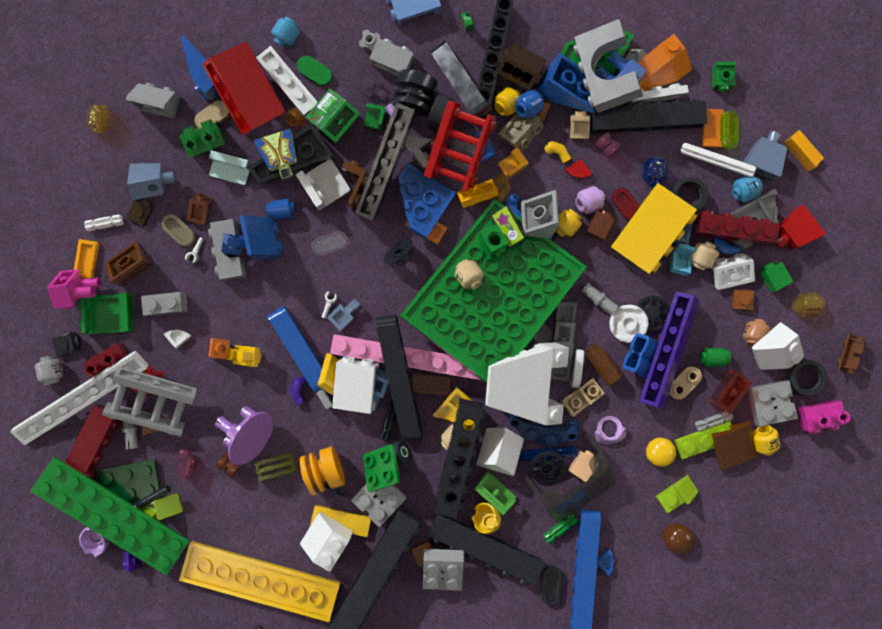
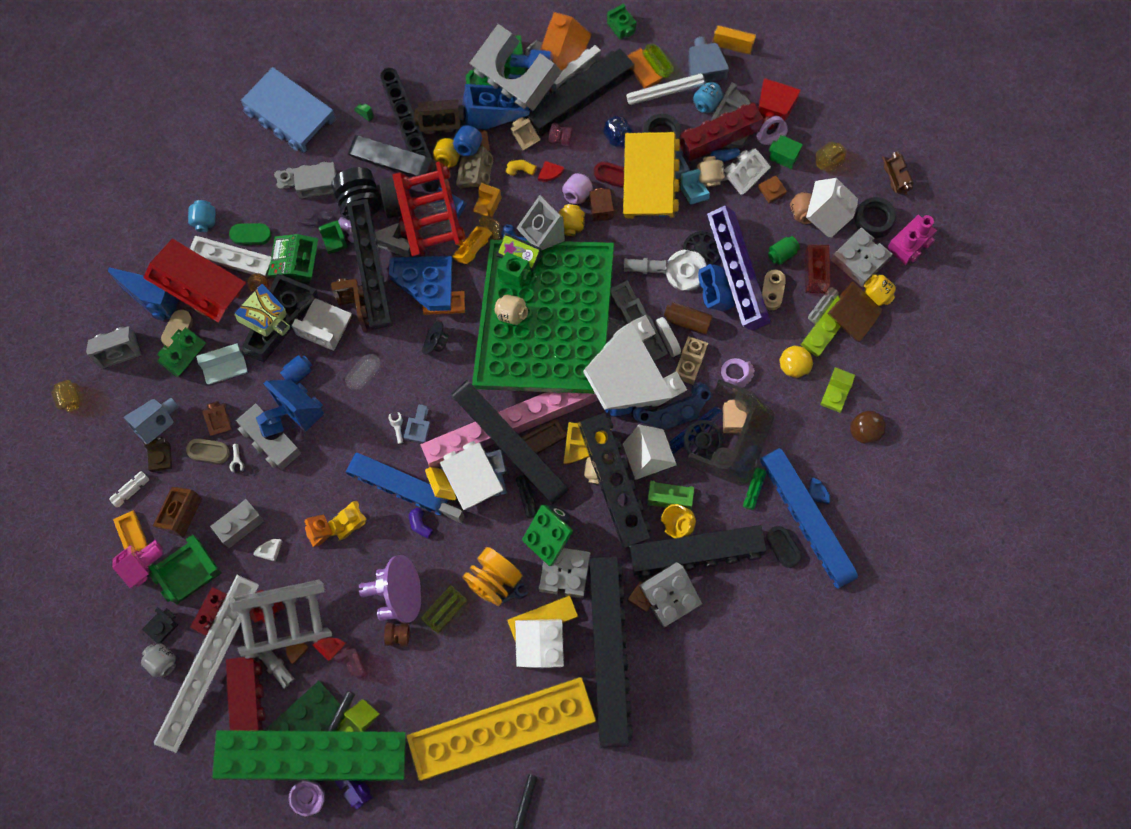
camera: 30 degrees left, 15 degrees down
none -> red tile [313,638,346,661]
none -> lavender piece [756,116,788,145]

